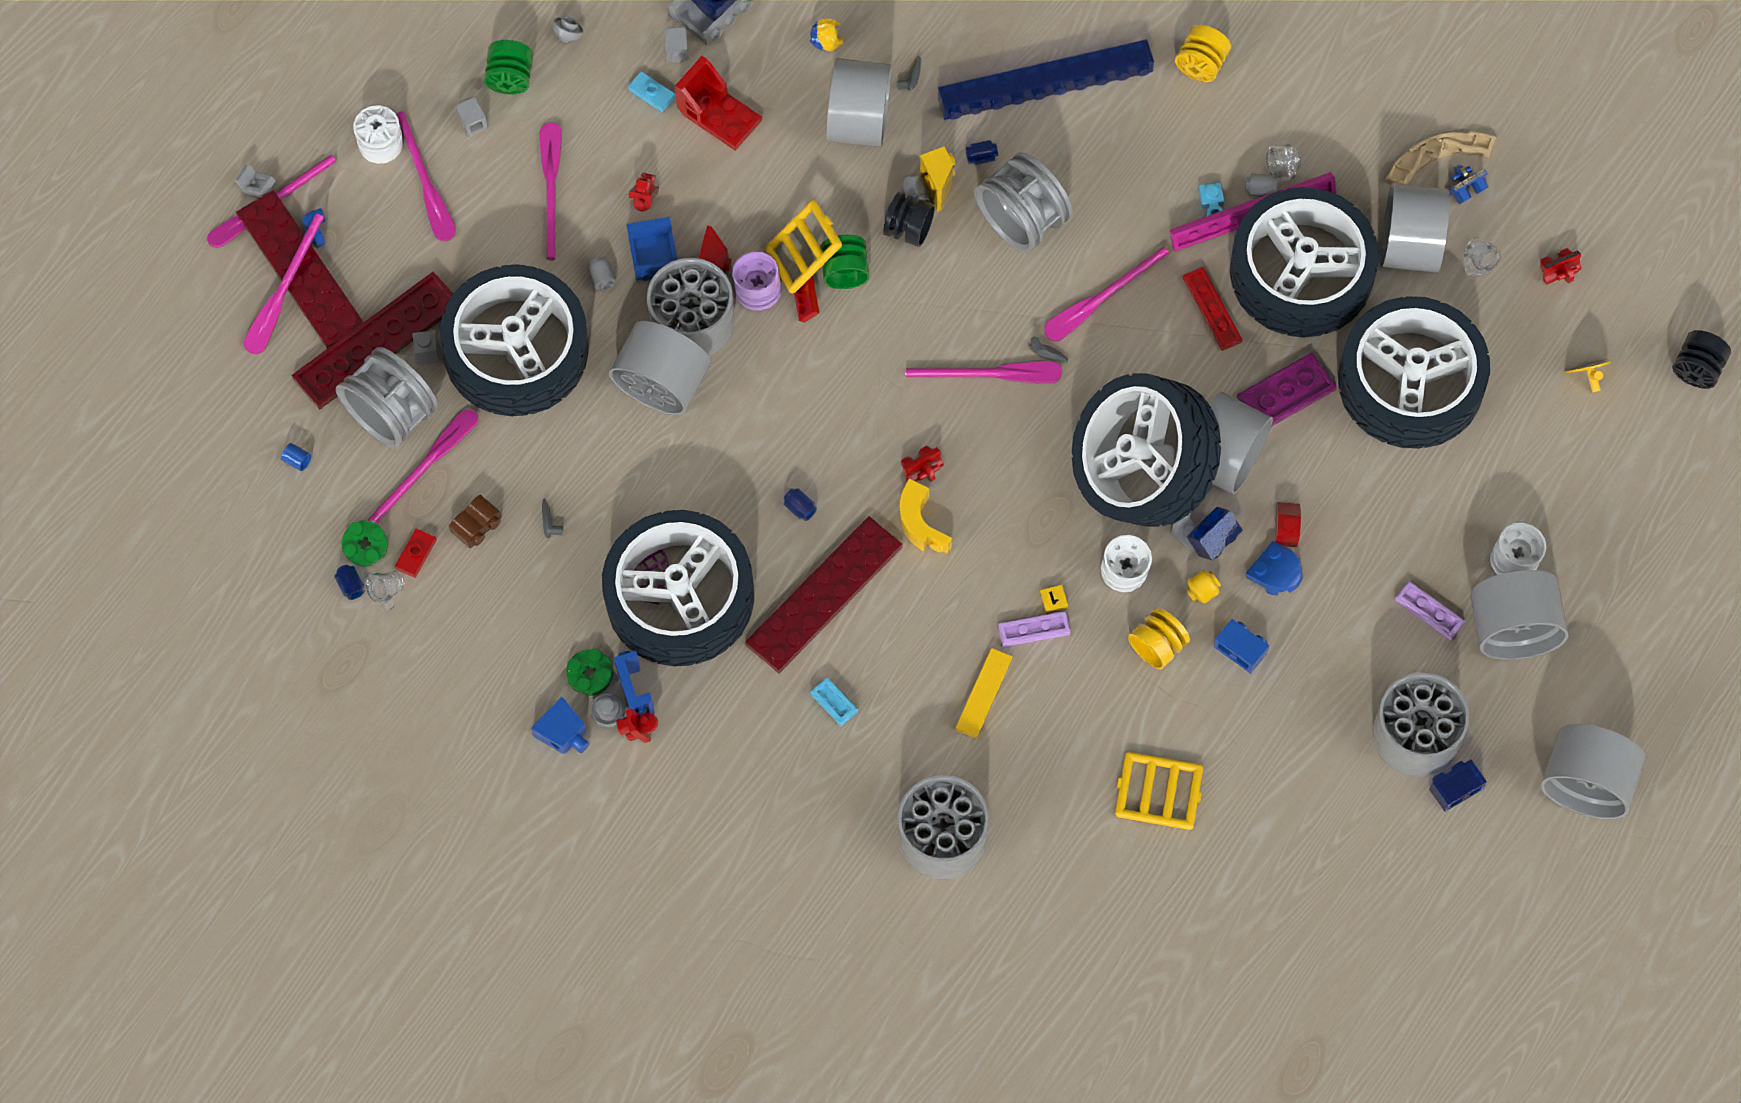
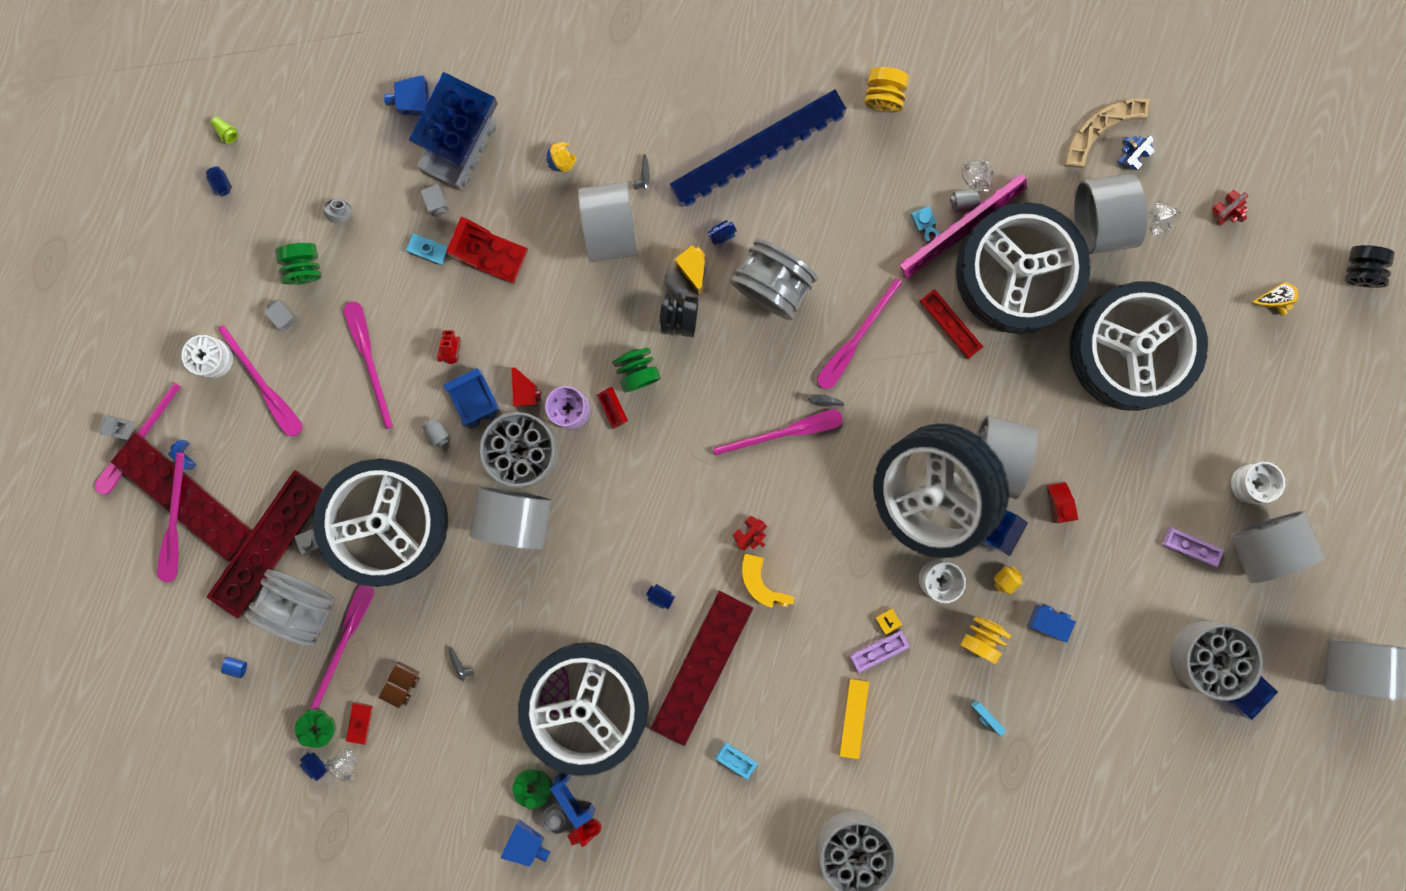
camera: 10 degrees left, 20 degrees up
yellow bar [764,200,842,294] -> none
yellow bar [1115,752,1203,830] -> none
magenta tile [1237,352,1337,427] -> none
blue slope [1245,541,1303,595] -> none
none -> medium azure plate [970,700,1006,736]

